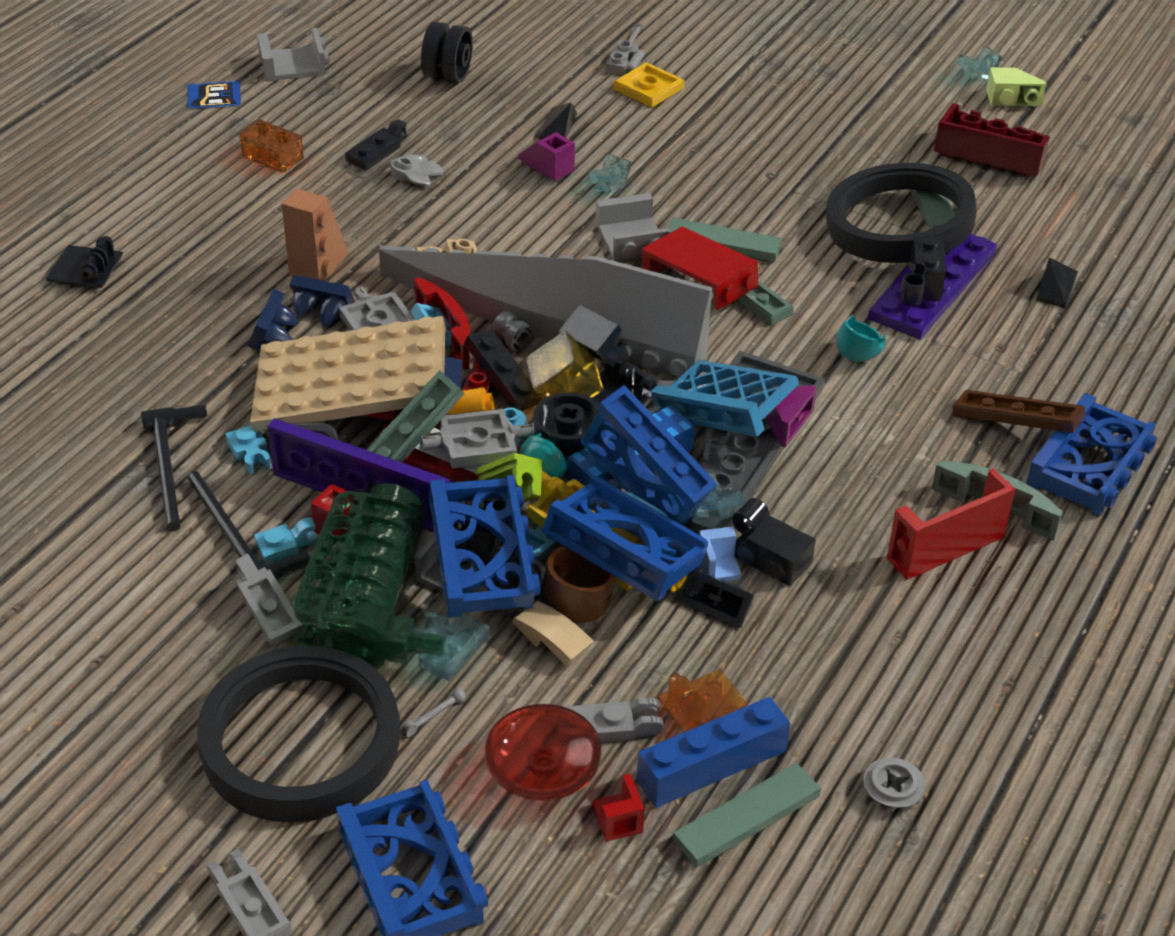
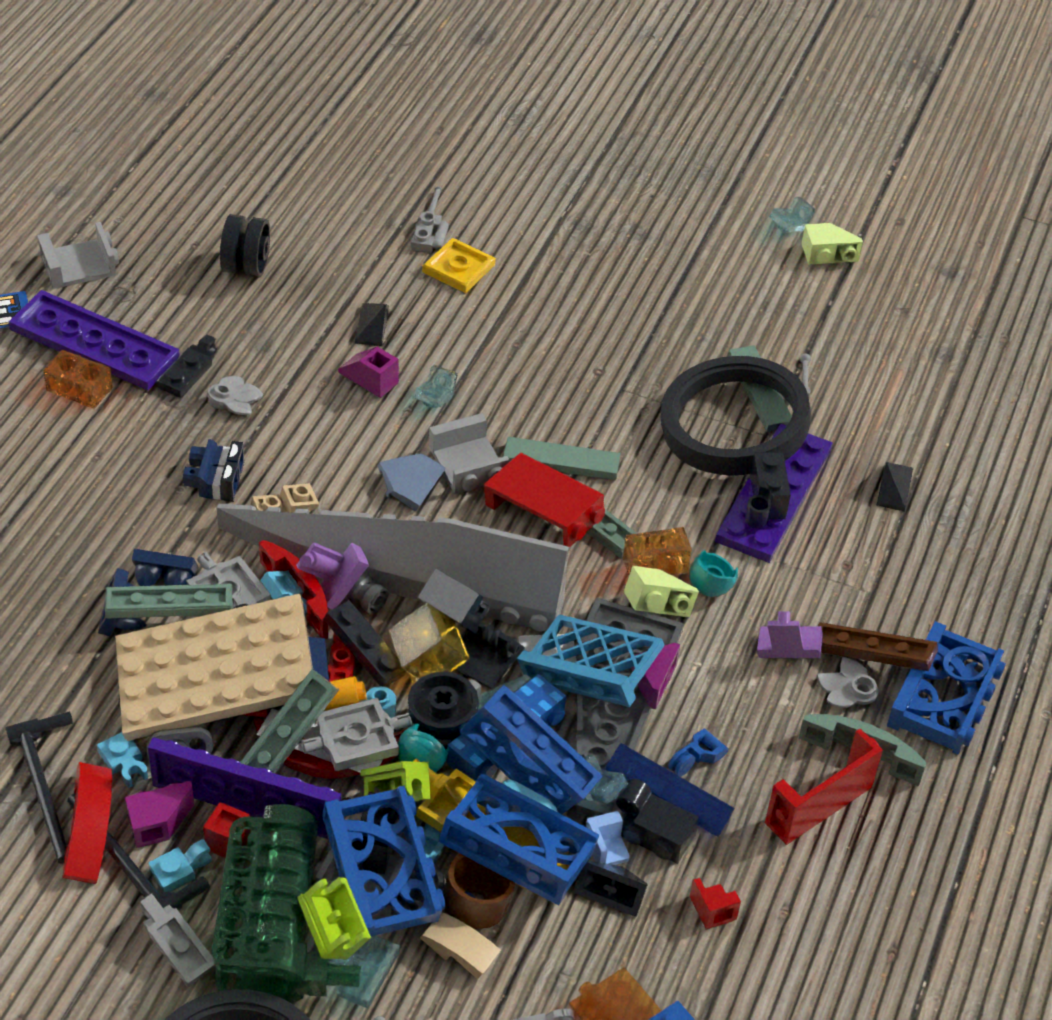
camera: 10 degrees left, 5 degrees up
nougat wedge [281,189,349,281] -> none
dark red wedge [933,103,1050,176] -> none
none -> dark purple plate [8,290,180,390]
none -> red slope [62,762,112,884]
none -> sand green tile [105,584,232,618]
none -> magenta slope [125,781,194,848]
none -> dark blue hips [183,439,245,502]
none -> medium lavender piece [296,542,369,609]
none -> lime hinge [297,877,371,959]
none -> sand blue slope [377,454,446,512]
none -> clear blue tile [604,743,735,838]
none -> clear orange brick [623,527,692,575]
none -> yellowish green slope [624,566,699,617]
none -> blue piece [668,728,729,777]
none -> red panel [689,878,741,930]
none -> medium lavender piece [757,611,823,658]
none -> light grey hinge [800,353,811,396]
none -> light grey plate [817,657,879,708]

